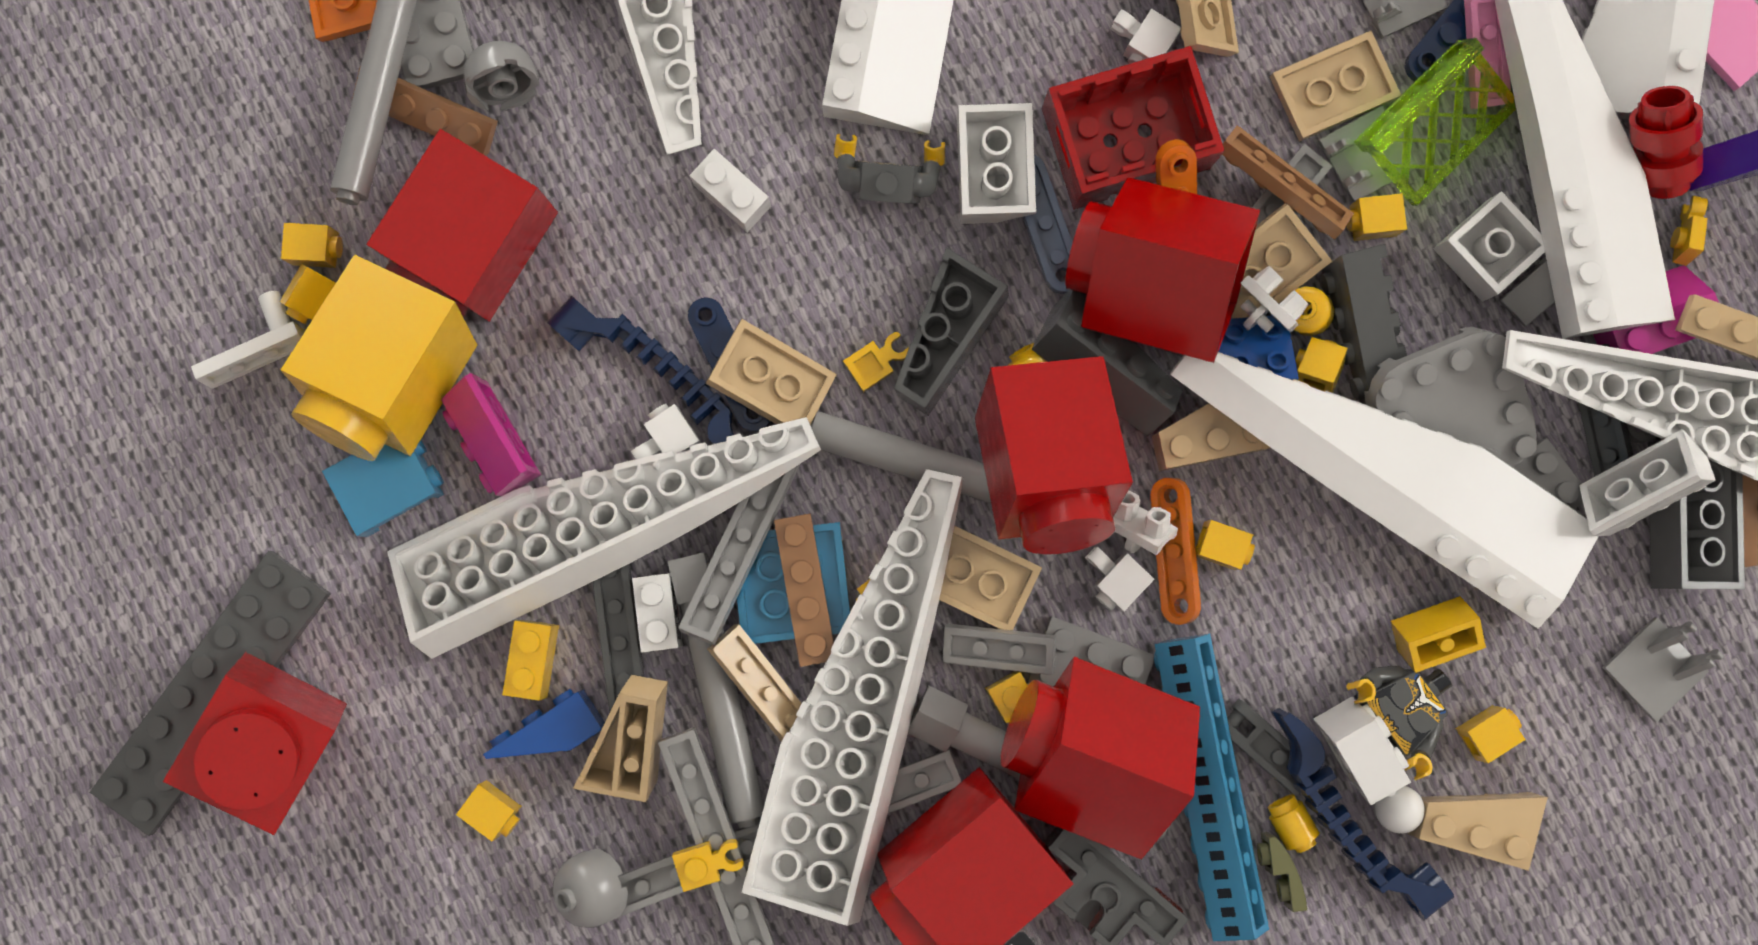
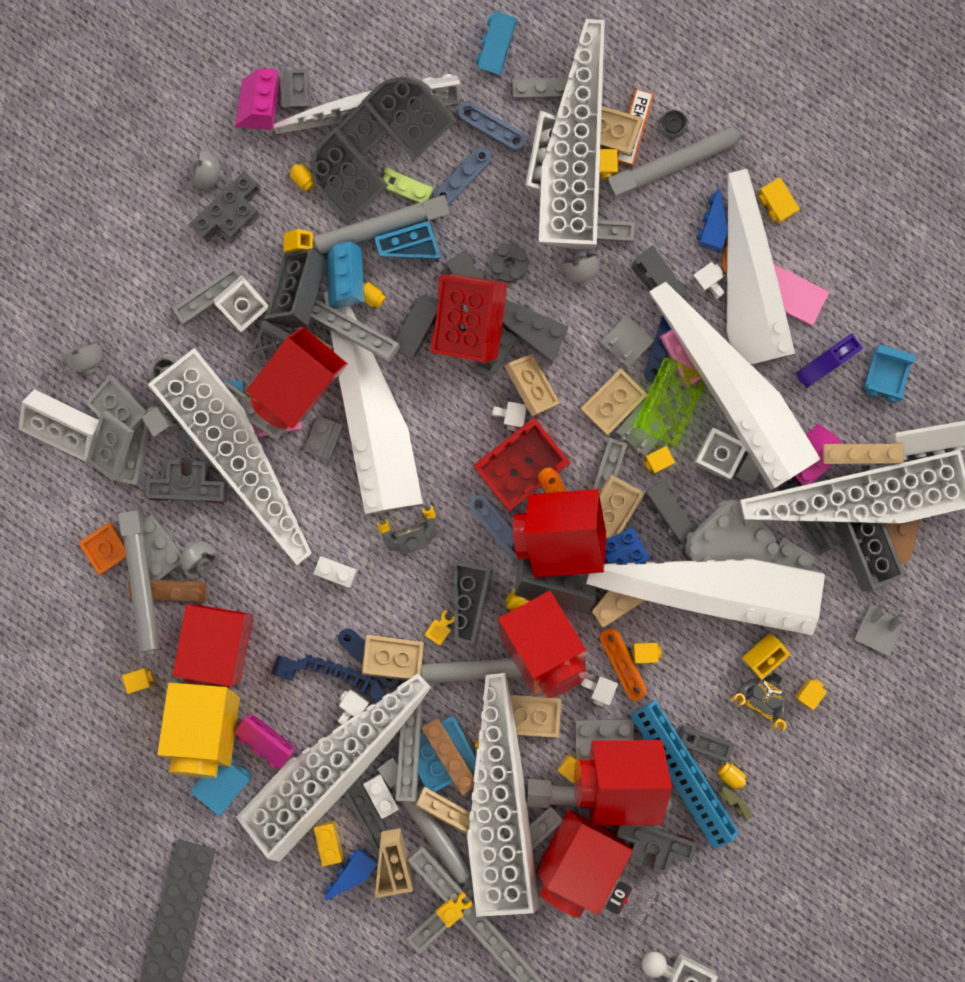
camera: 20 degrees left, 0 degrees up
red container [163,652,347,835] -> none
white piece [191,291,305,389] -> none
yellow brick [279,264,336,324] -> none
yellow brick [456,780,522,842] -> none
light grey cylinder [552,849,628,928] -> none
light grey plate [943,624,1057,675] -> none
white slope [957,103,1036,224] -> none
white hips [1113,490,1178,555] -> none
medium nougat plate [1222,125,1354,240] -> none
white hips [1241,266,1308,333] -> none
dark blue piece [1271,708,1454,920] -> none
yellow head [1294,286,1334,336] -> none
yellow brick [1295,337,1348,393] -> none
white brick [1313,697,1425,834] -> none
tan wedge [1407,792,1548,871] -> none
white slope [1579,429,1716,536] -> none
red piece [1629,86,1703,199] -> none
yellow plate [1670,196,1708,266] -> none

